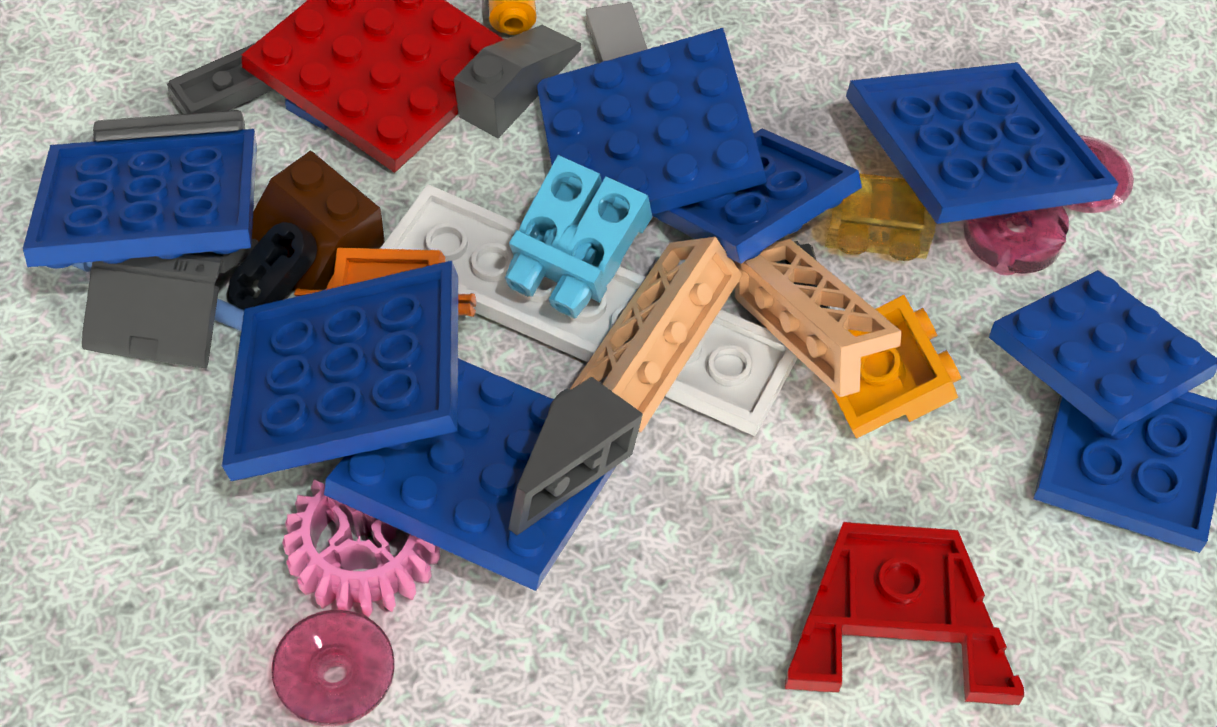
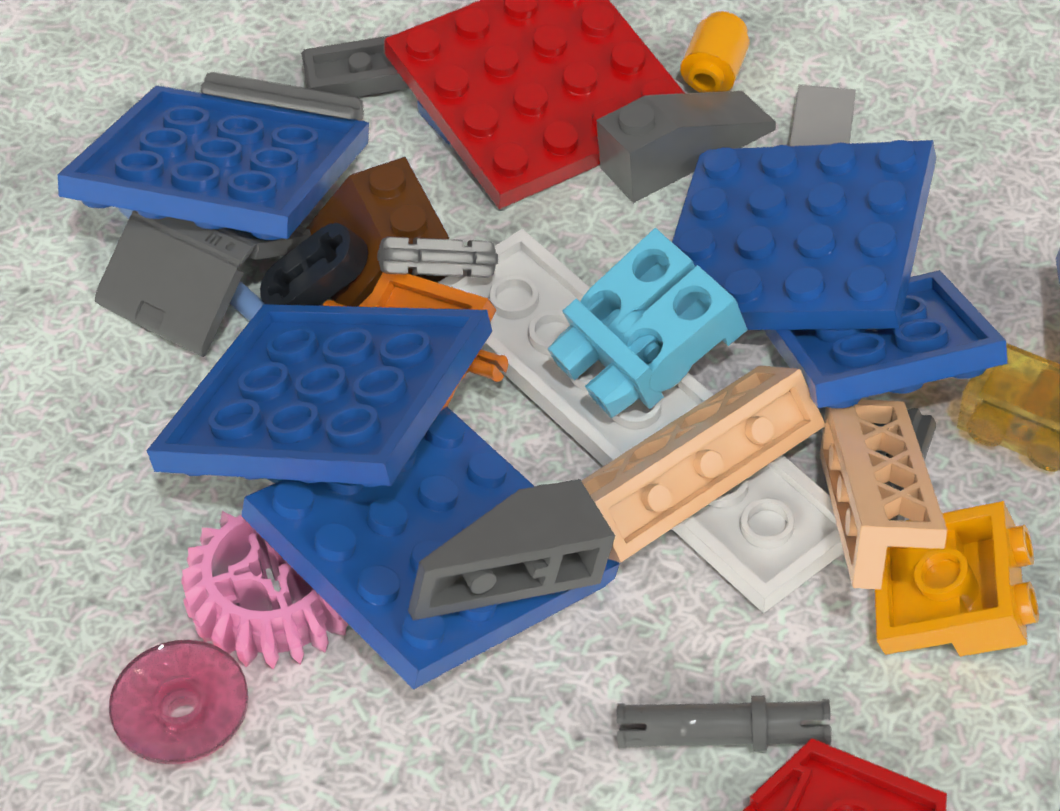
camera: 30 degrees right, 5 degrees down
none -> axle [377,236,498,278]
none -> dark grey pin [617,695,831,752]

